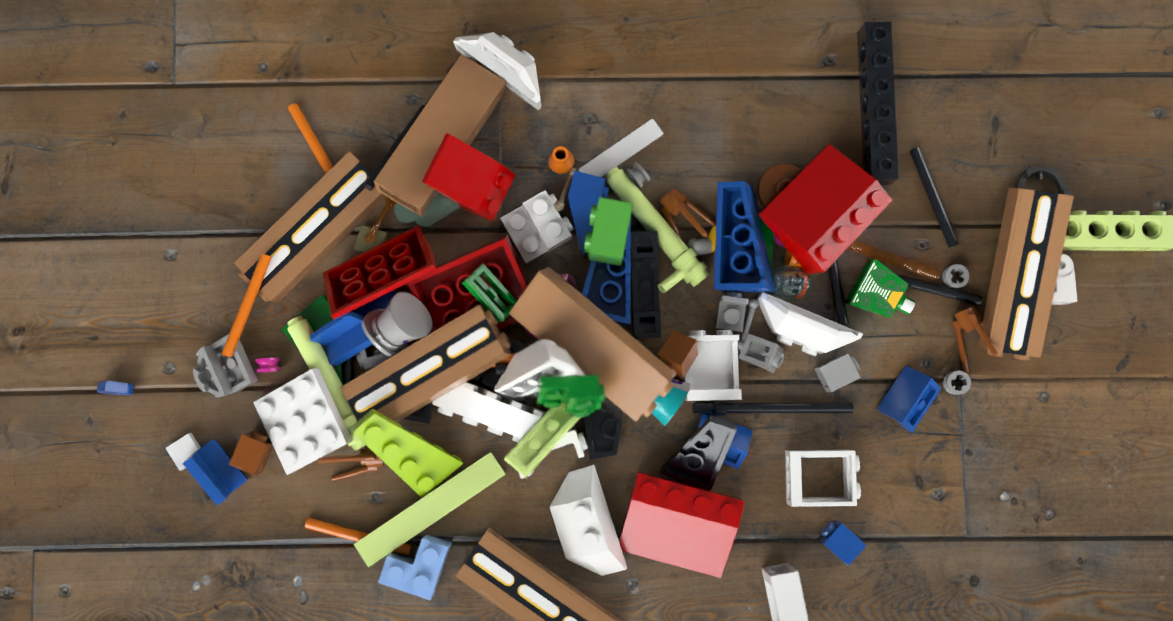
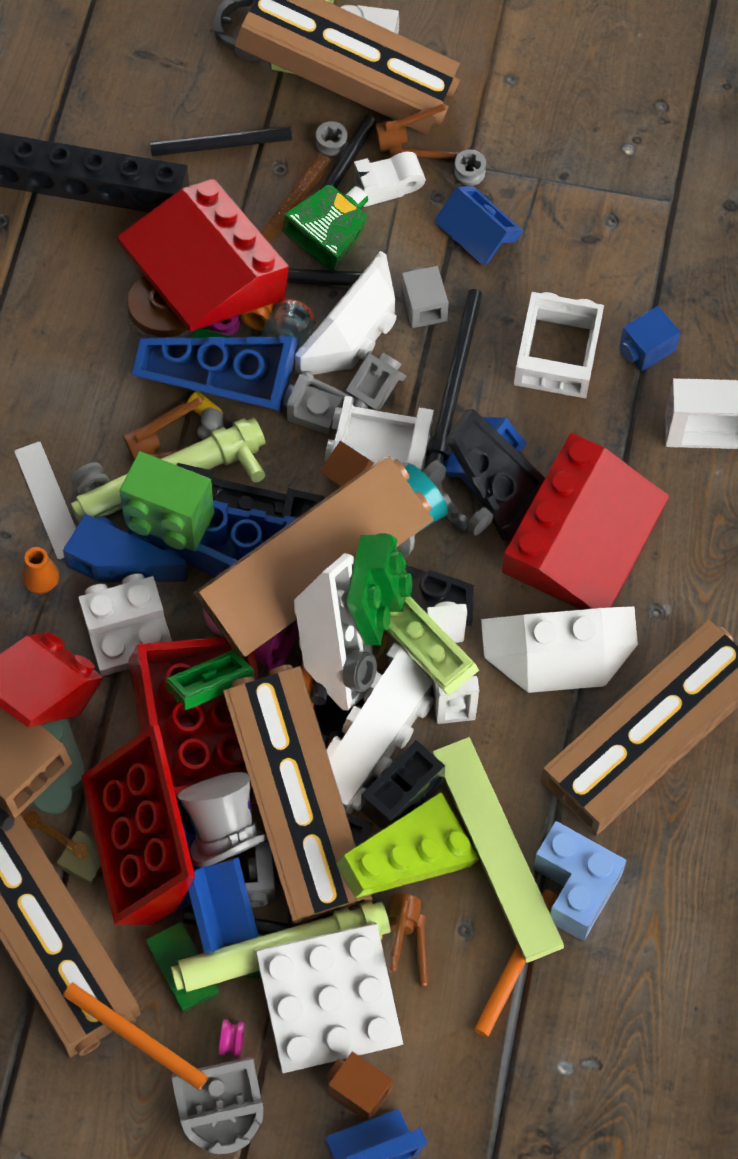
camera: 80 degrees left, 20 degrees down
dark tan hinge [554,167,577,211] -> none
none -> dark grey tile [343,650,377,692]
none -> white leg [354,152,426,207]
none -> black brick [361,740,445,830]
none -> dark grey piece [423,460,493,535]

